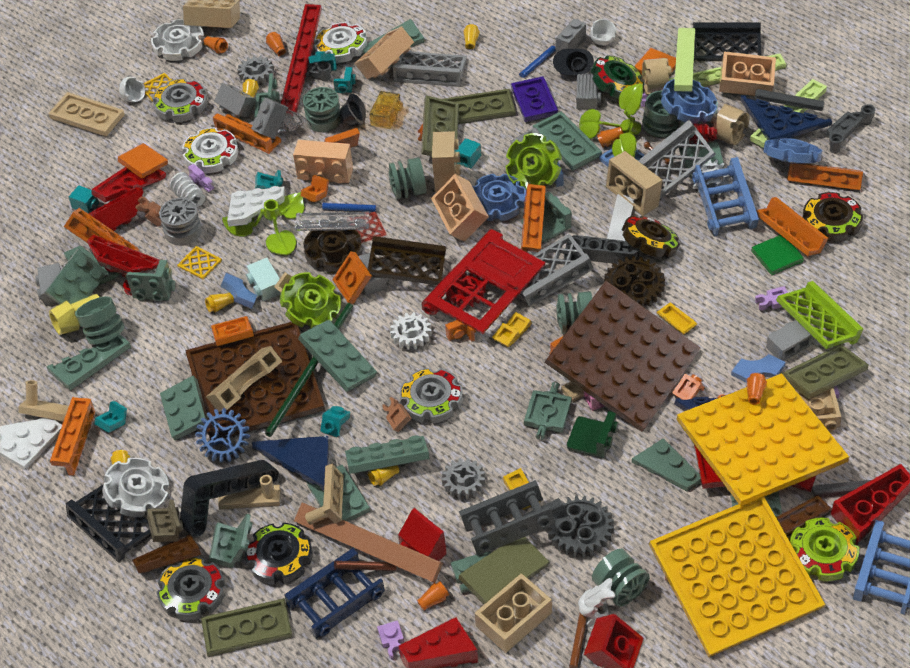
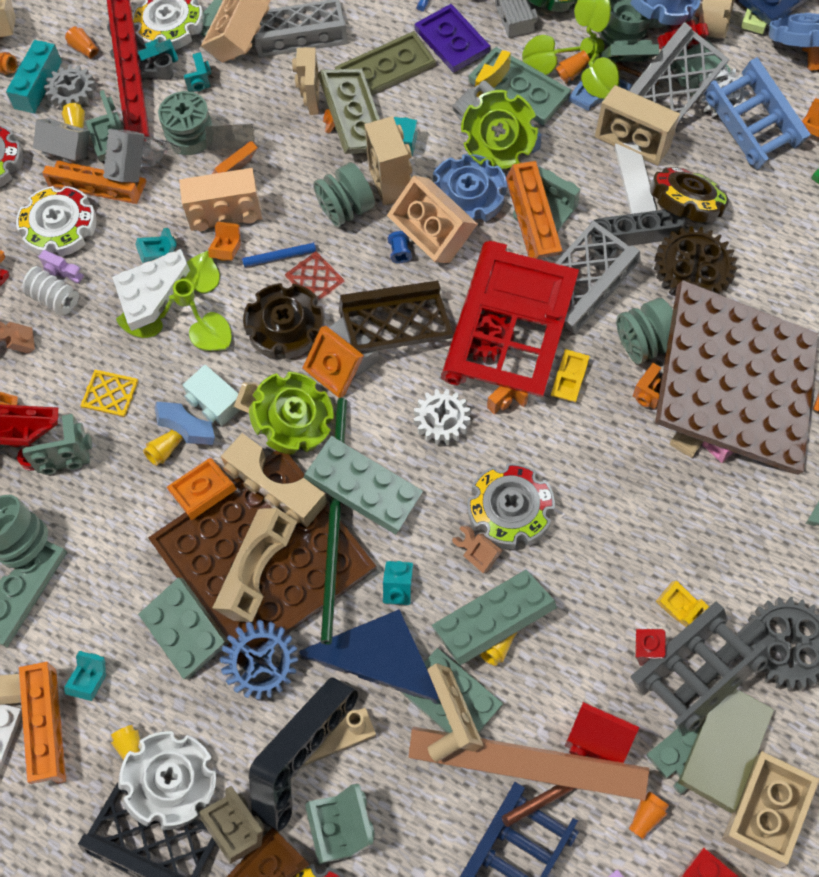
camera: 20 degrees left, 15 degrees up
light grey wheel [159,198,202,246] -> none
black piece [245,523,313,585] -> none
clear plate [296,212,369,231] -> none
black piece [340,94,366,127] -> none
clear yellow brick [369,91,403,129] -> none
light grey gear [442,458,486,499] -> none
sand green plate [524,382,572,440] -> none
dark green bracket [567,411,619,458] -> none
yellow tile [657,302,697,335] -> none
none -> teal brick [6,39,62,114]
none -> clear smoke panel [205,124,258,152]
none -> tan arch [221,433,327,528]
none -> tan plate [292,47,320,115]
none -> blue bush [388,231,412,264]
none -> yellow slope [475,50,511,98]
none -> sand green plate [601,40,659,62]
none -> red bracket [635,629,666,666]

